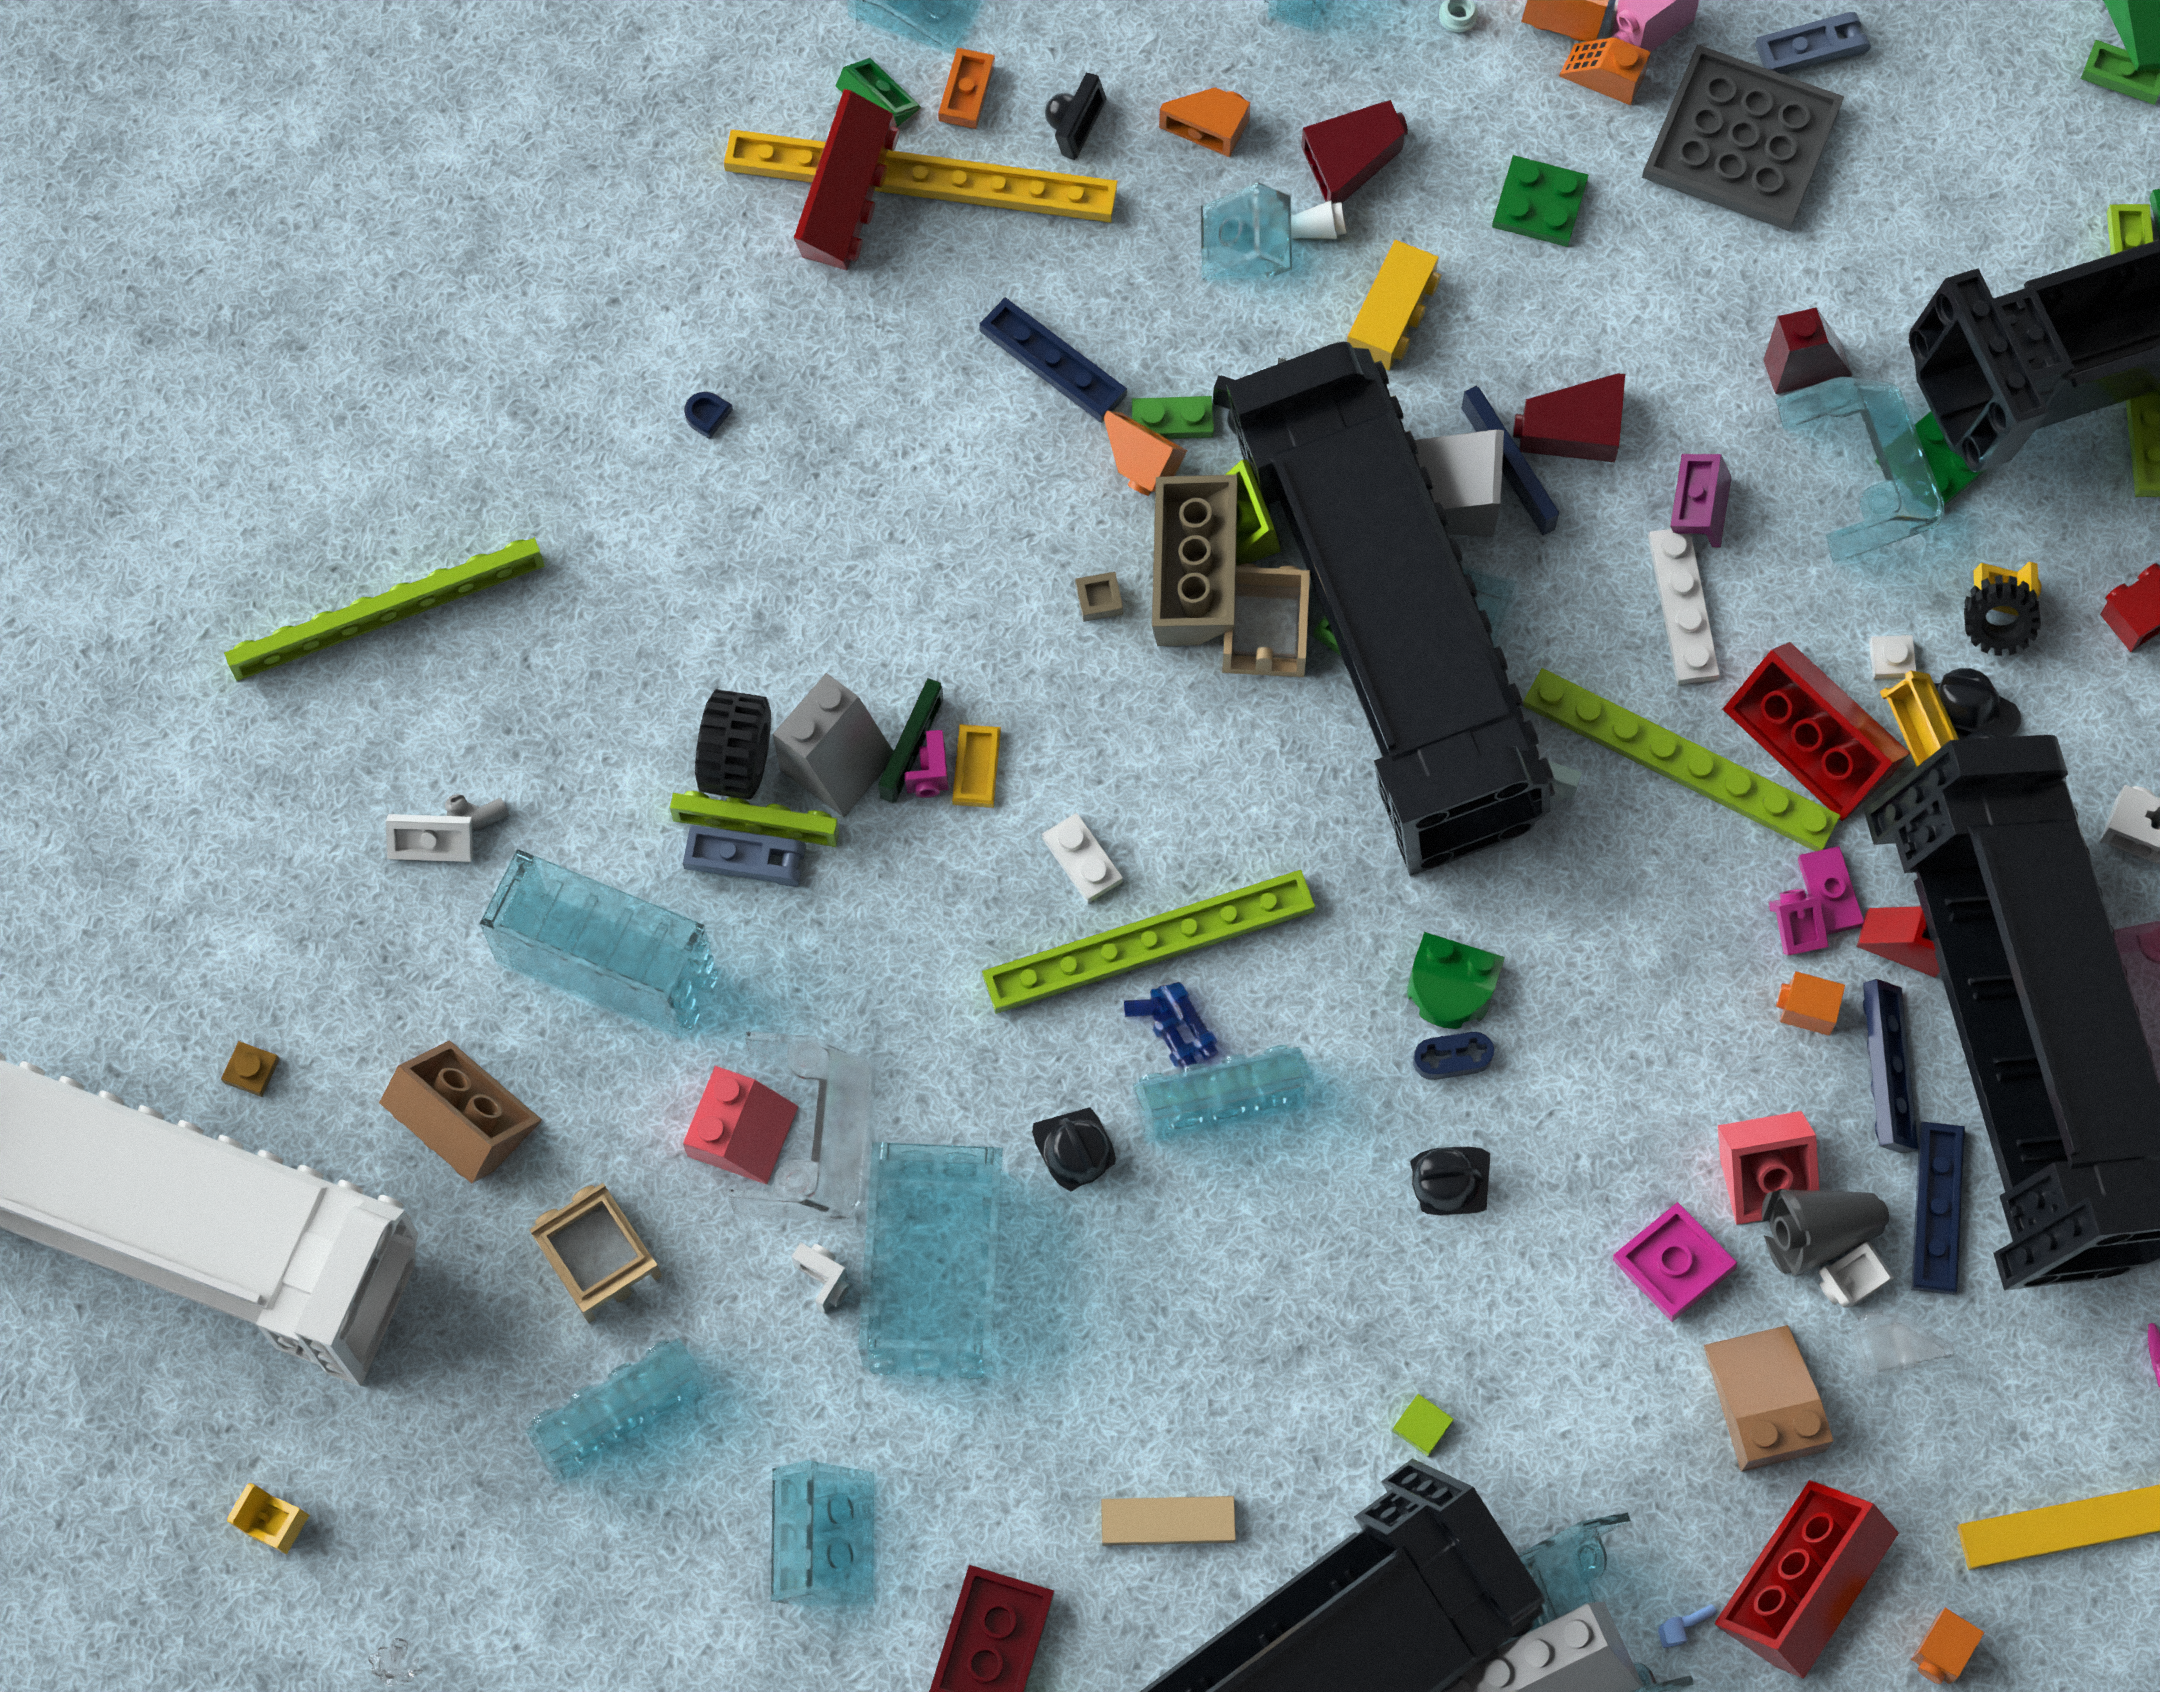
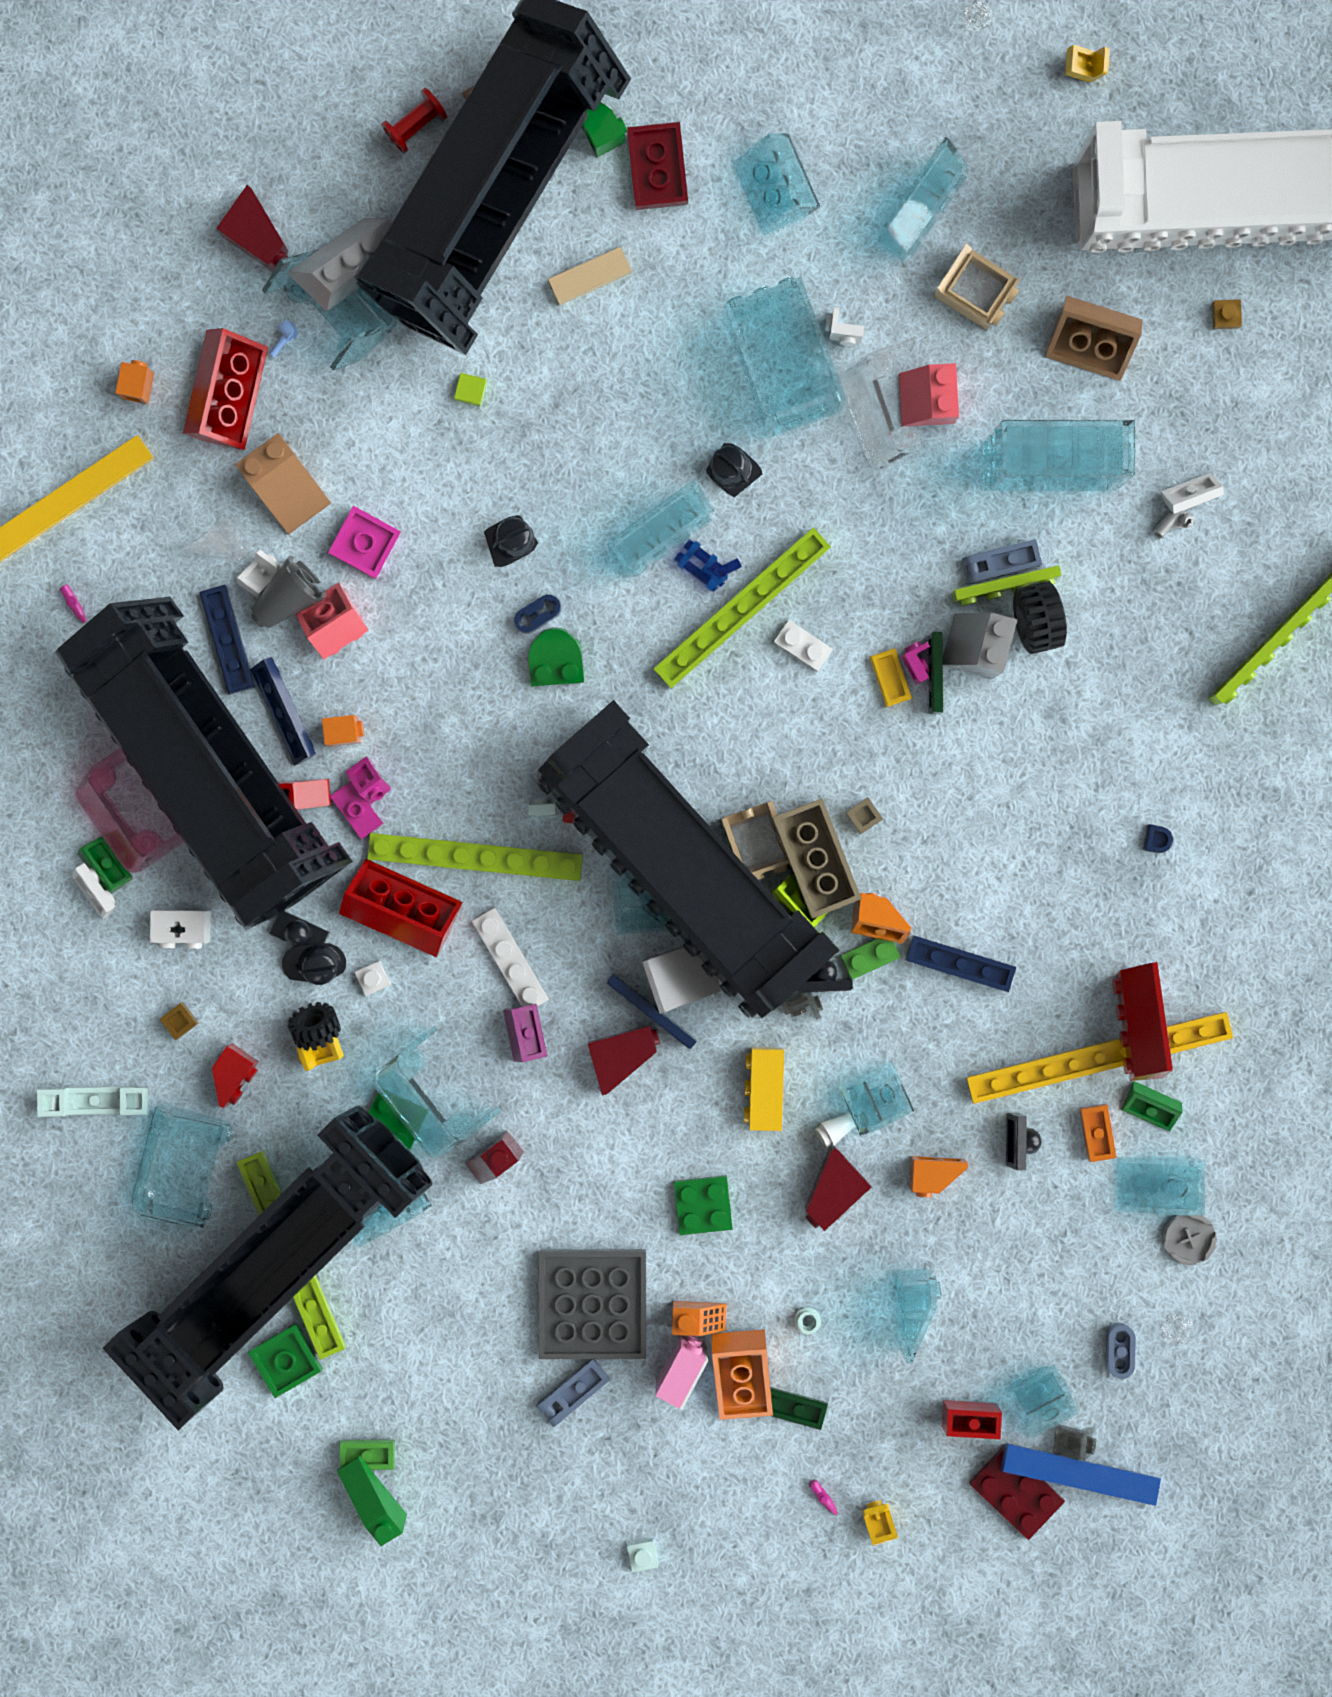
camera: 155 degrees right, 20 degrees up
yellow container [1880,670,1959,767] -> none

